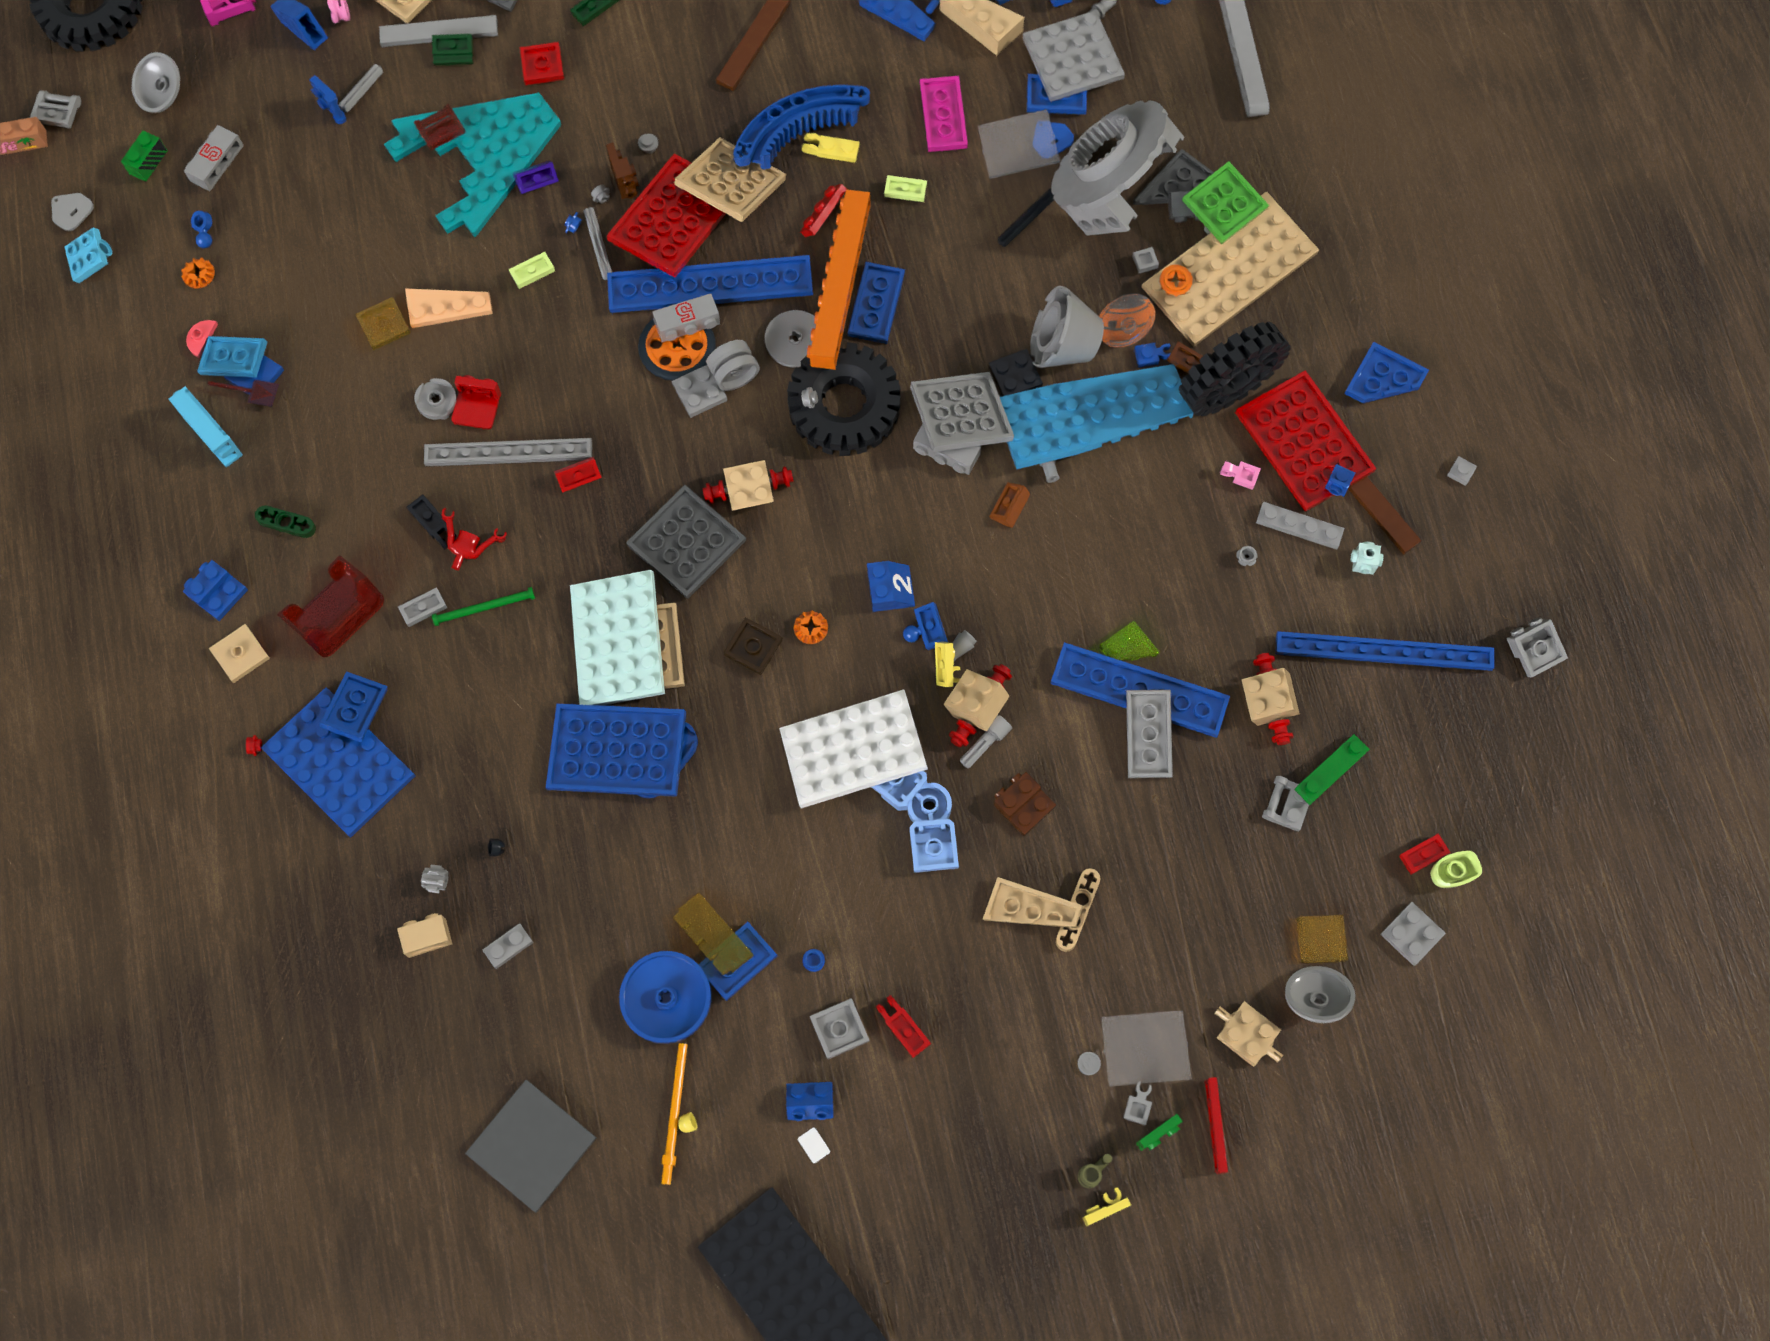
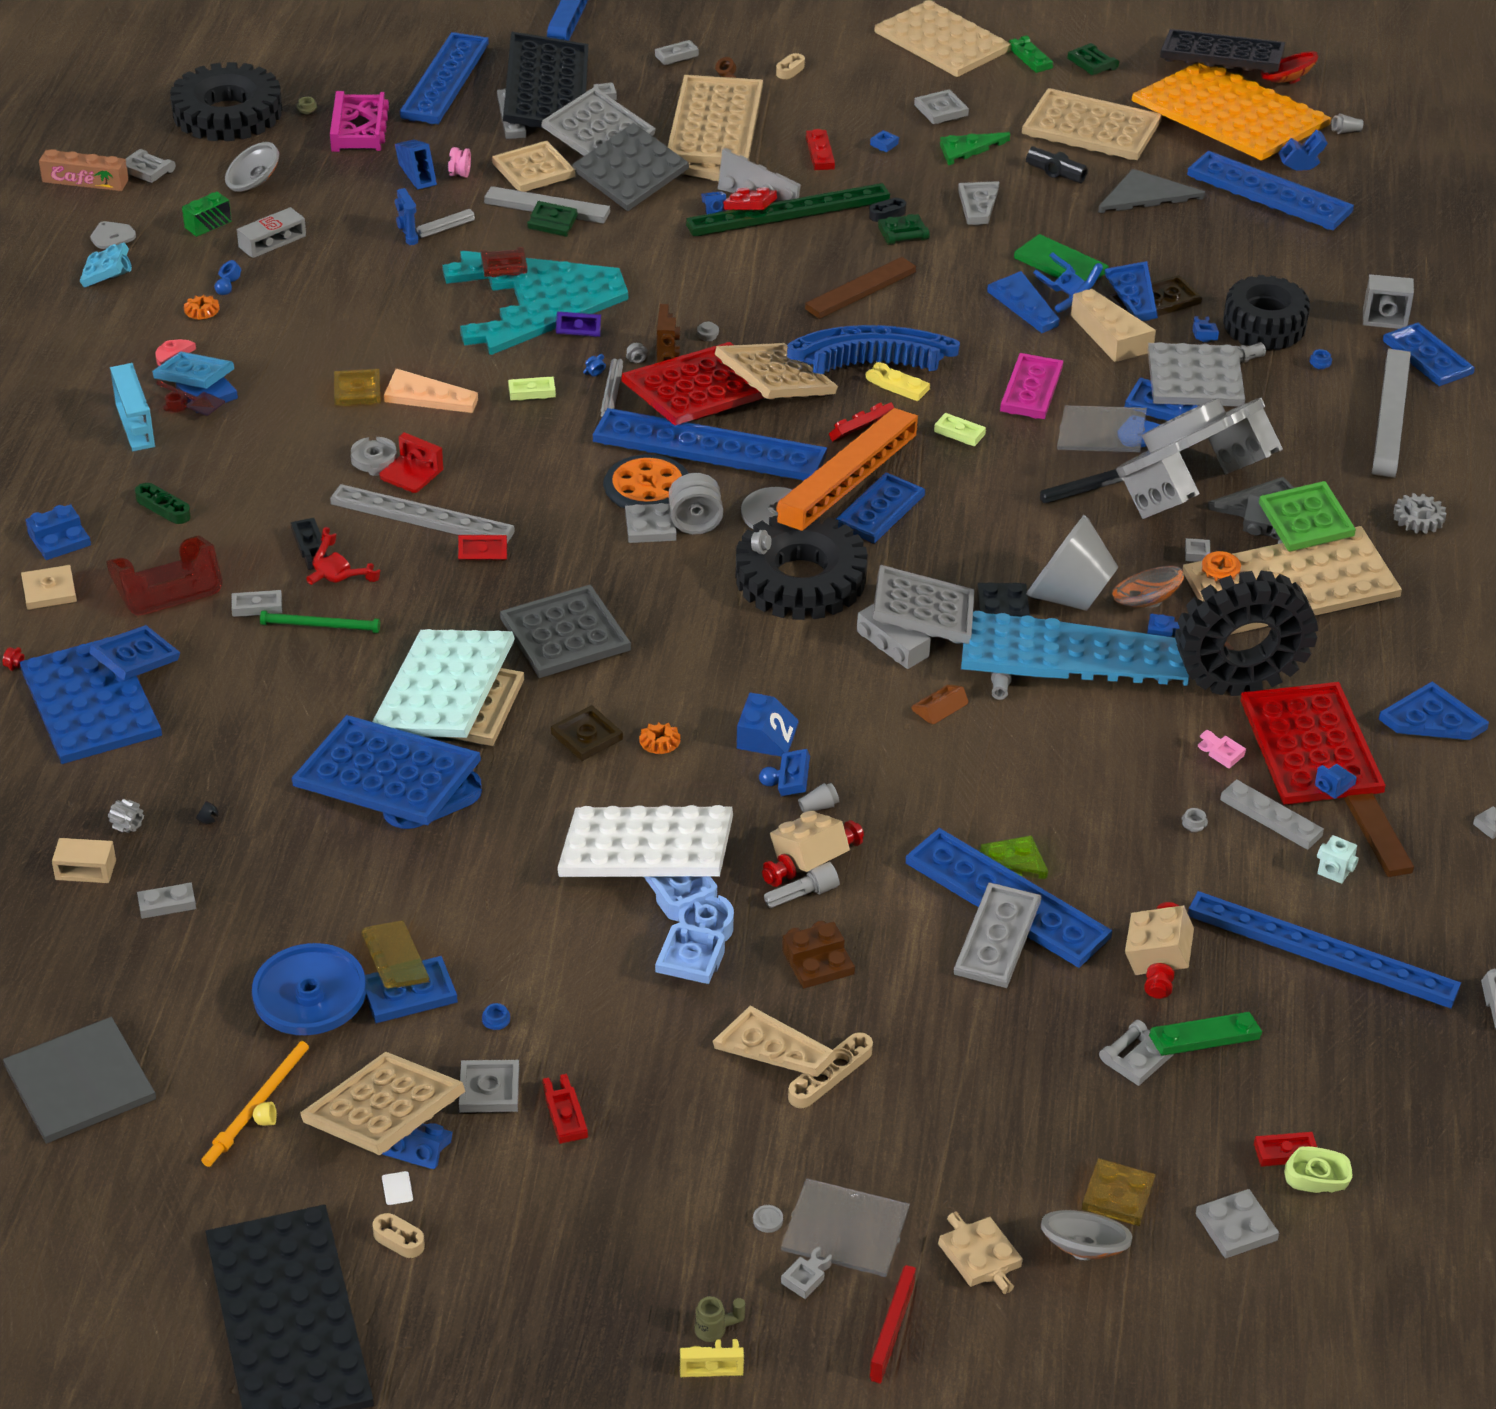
camera: 20 degrees right, 30 degrees down
red plate [520,42,564,85] -> none
light grey brick [652,293,720,342] -> none
tan brick [702,460,794,511] -> none
light yellow plate [935,642,961,687] -> none
green plate [1136,1114,1183,1151] -> none
none -> clear red plate [163,392,188,412]
none -> tan plate [300,1052,465,1155]
none -> tan beam [373,1213,425,1258]
none -> light grey gear [1393,493,1446,534]

